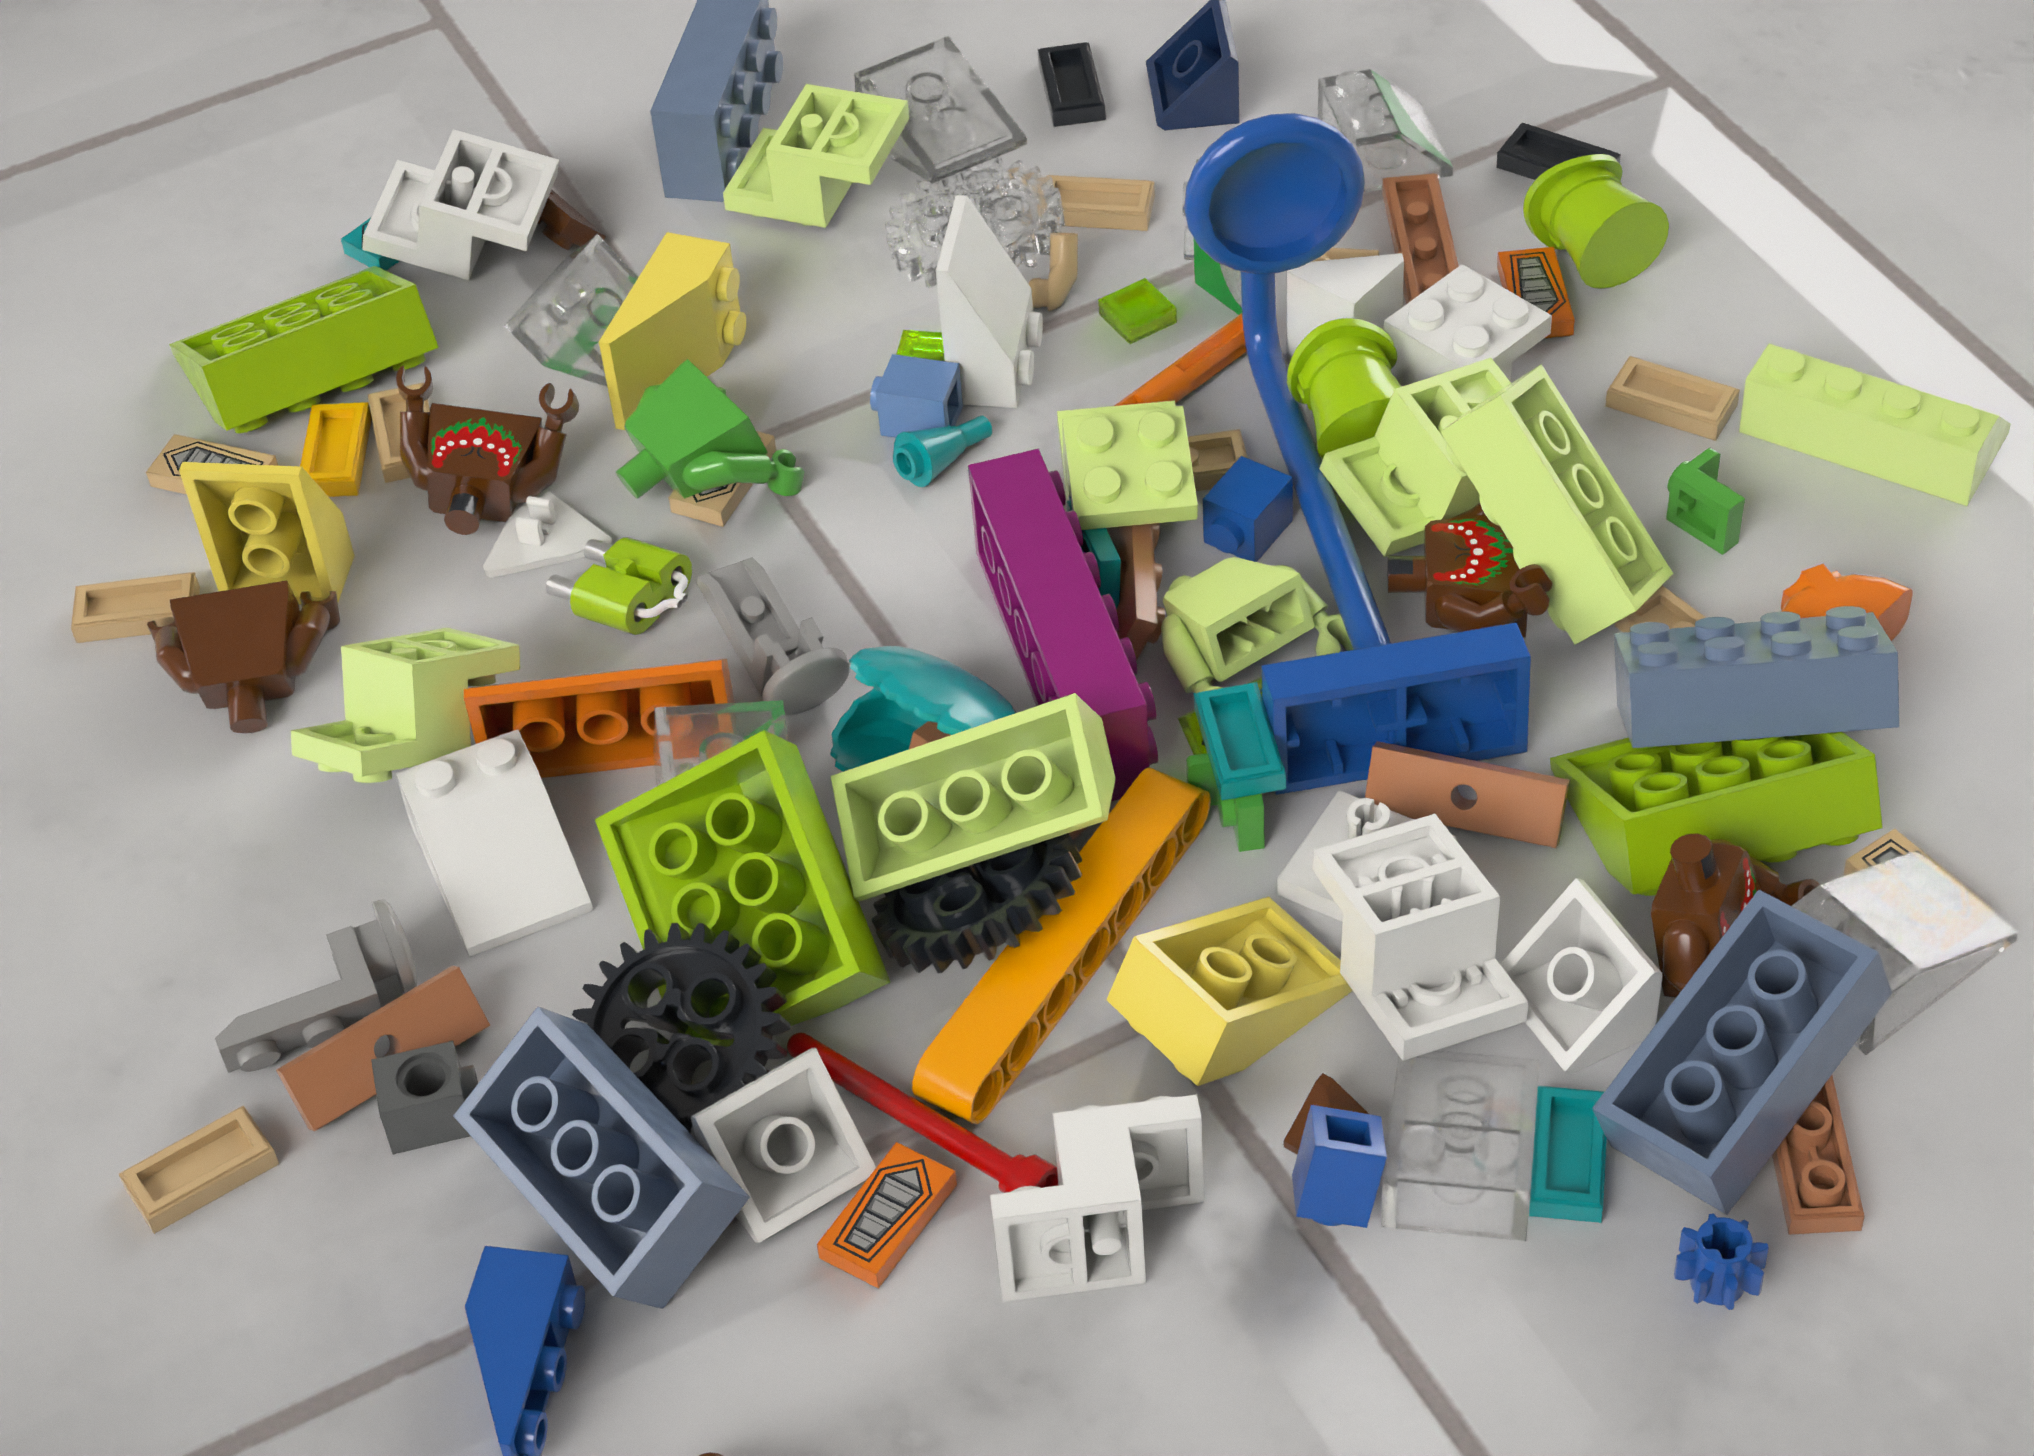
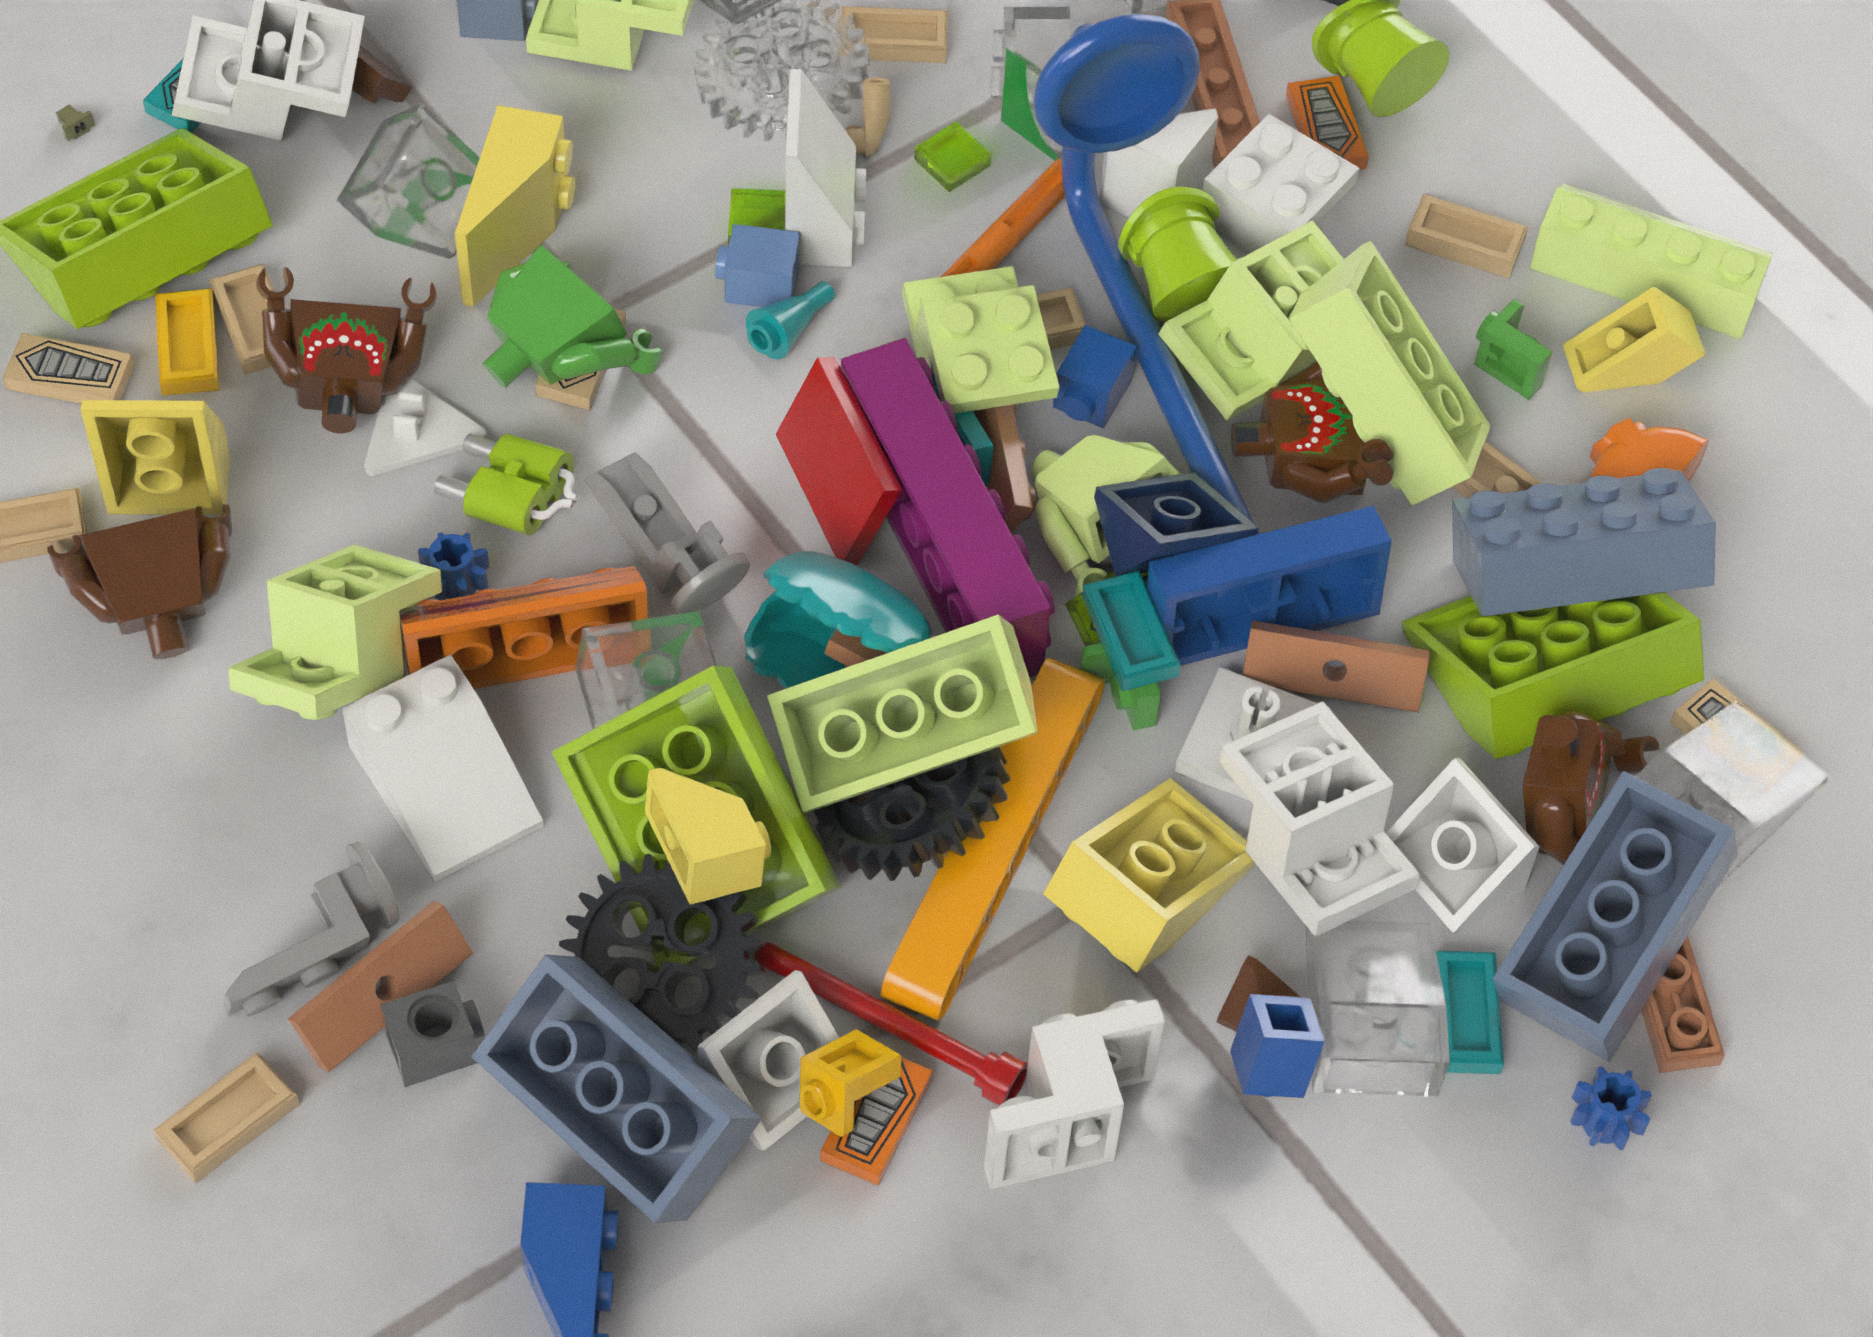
camera: 15 degrees left, 10 degrees up
none -> olive piece [56,104,95,141]
none -> blue gear [418,532,490,601]
none -> light yellow slope [645,768,771,905]
none -> red tile [775,356,902,566]
none -> yellow bracket [799,1029,901,1137]
none -> dark blue slope [1094,472,1259,576]
none -> light yellow slope [1562,287,1706,393]

